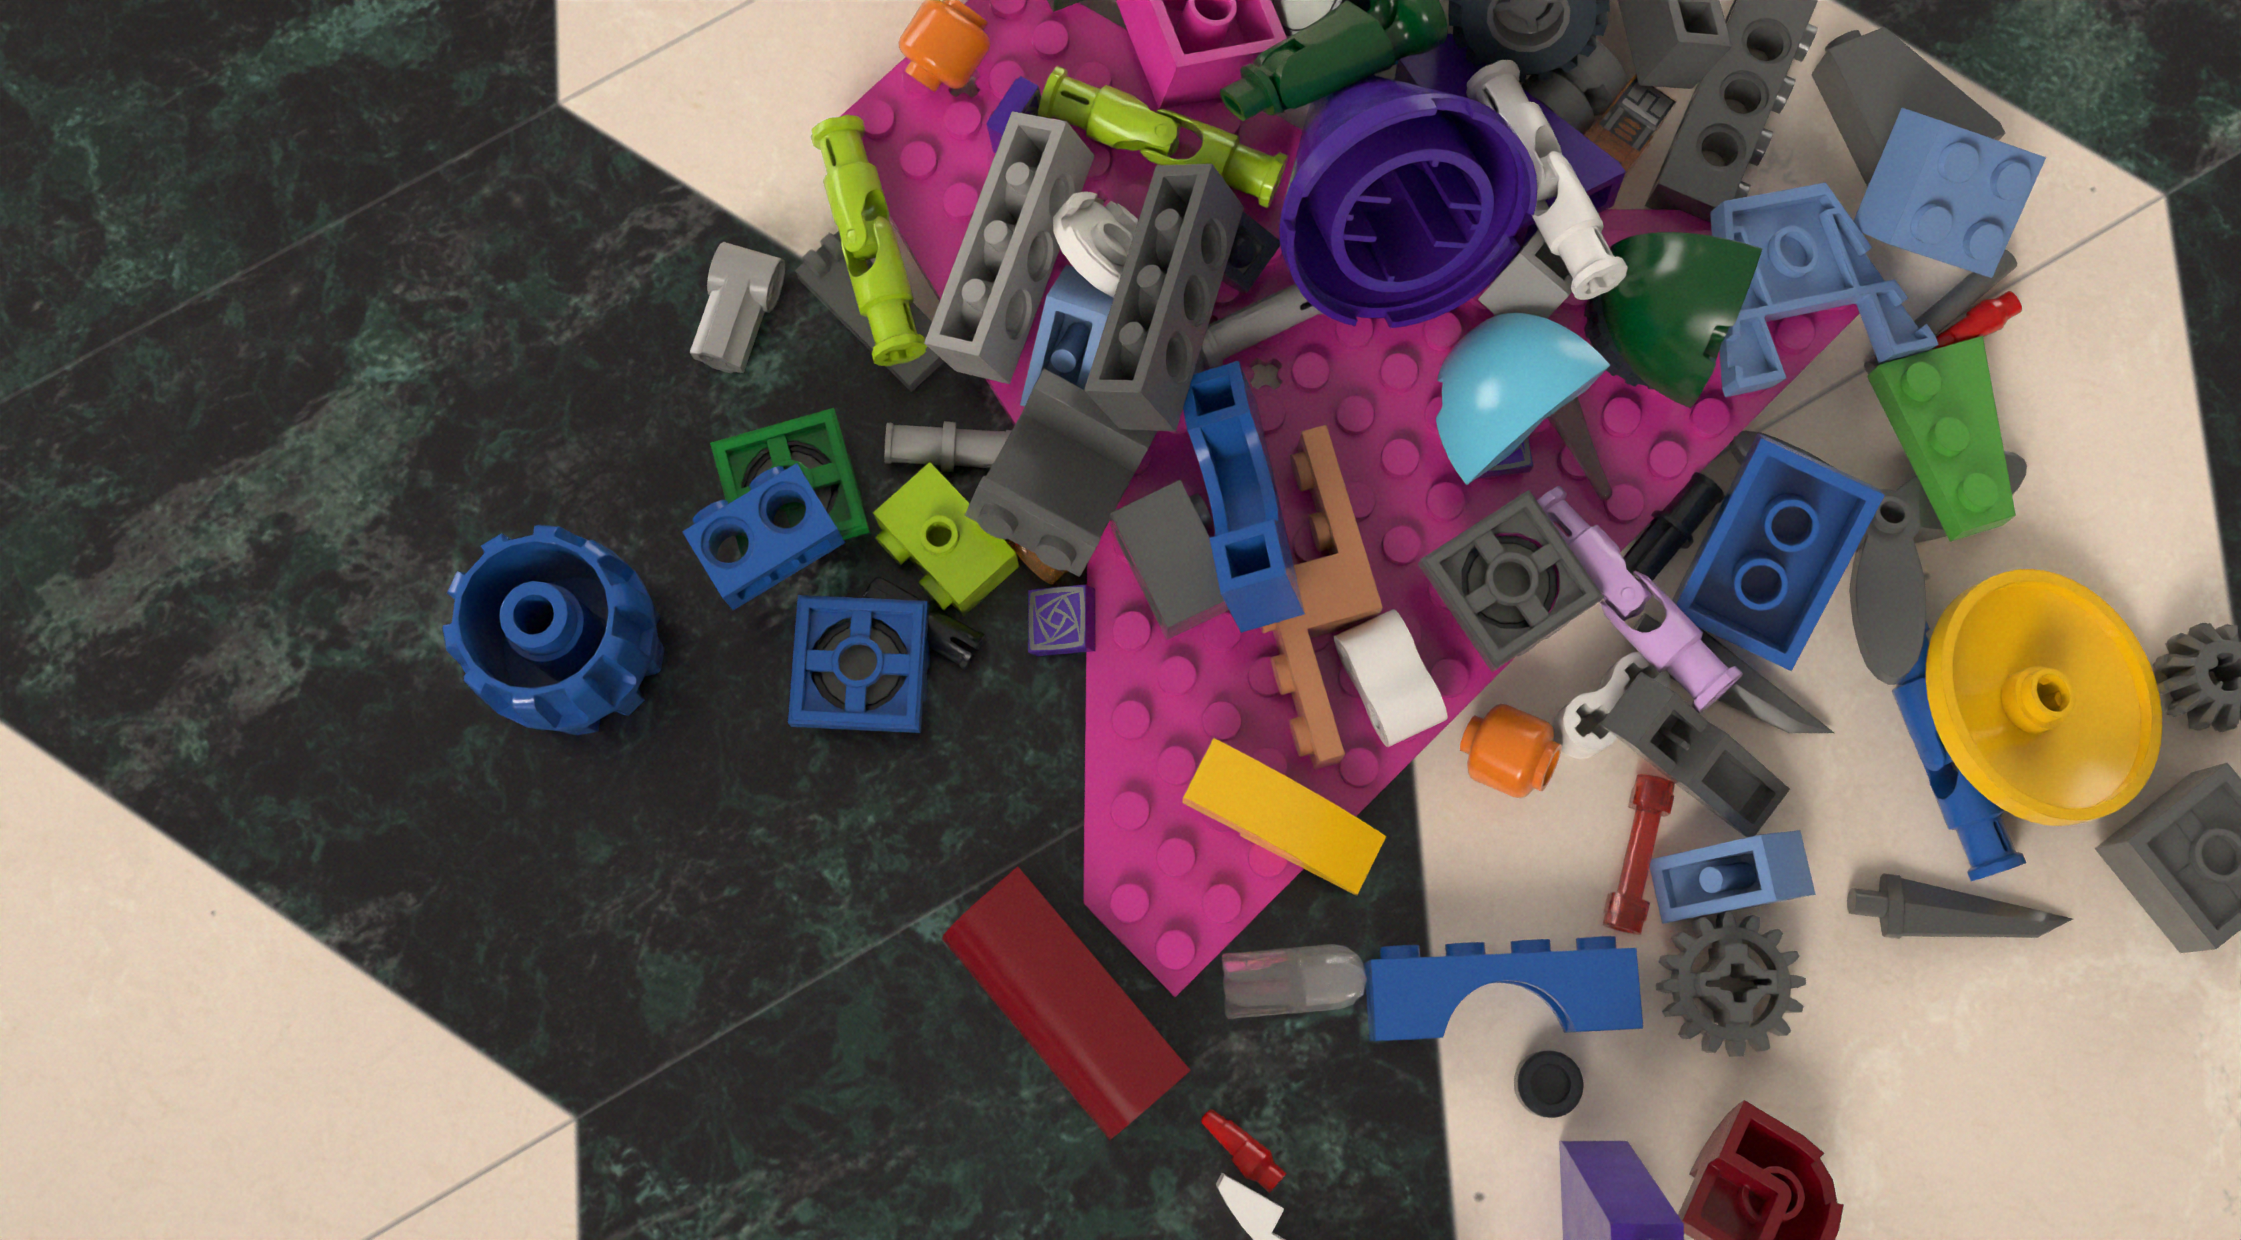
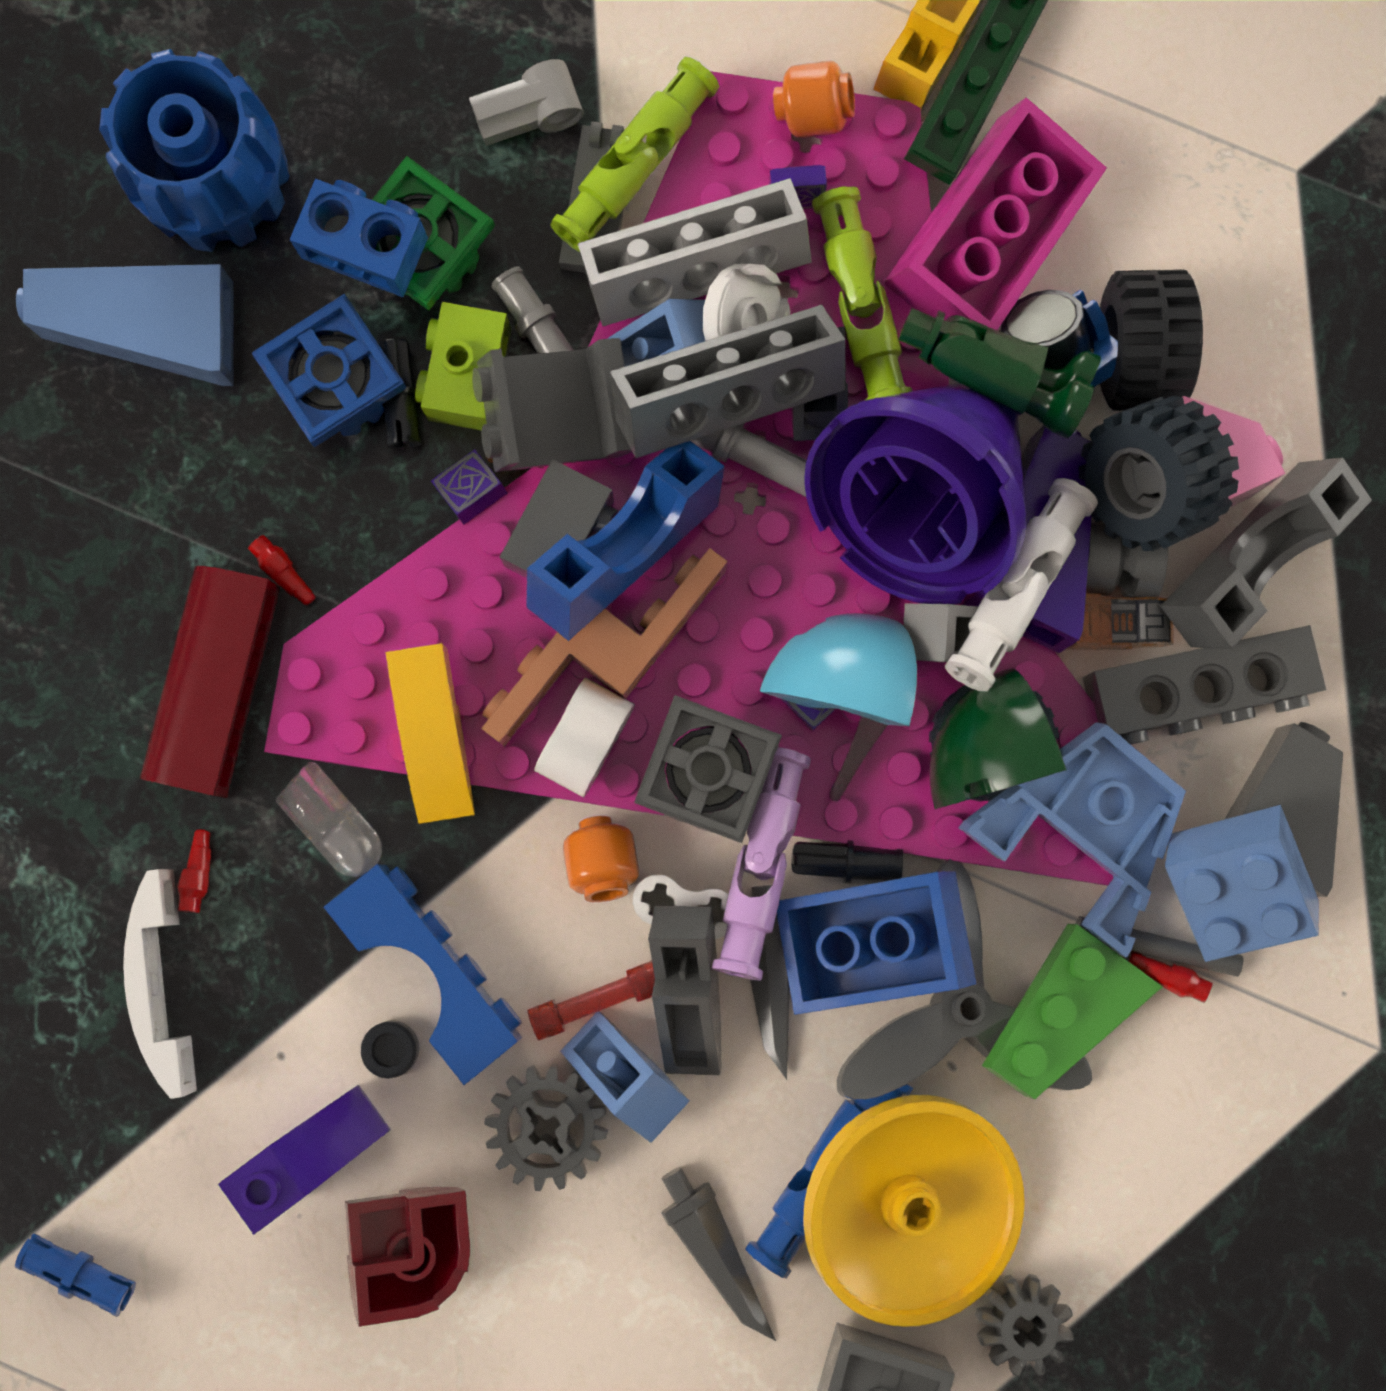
camera: 50 degrees right, 5 degrees up
none -> medium blue slope [16,264,234,386]
none -> red piece [248,534,316,606]

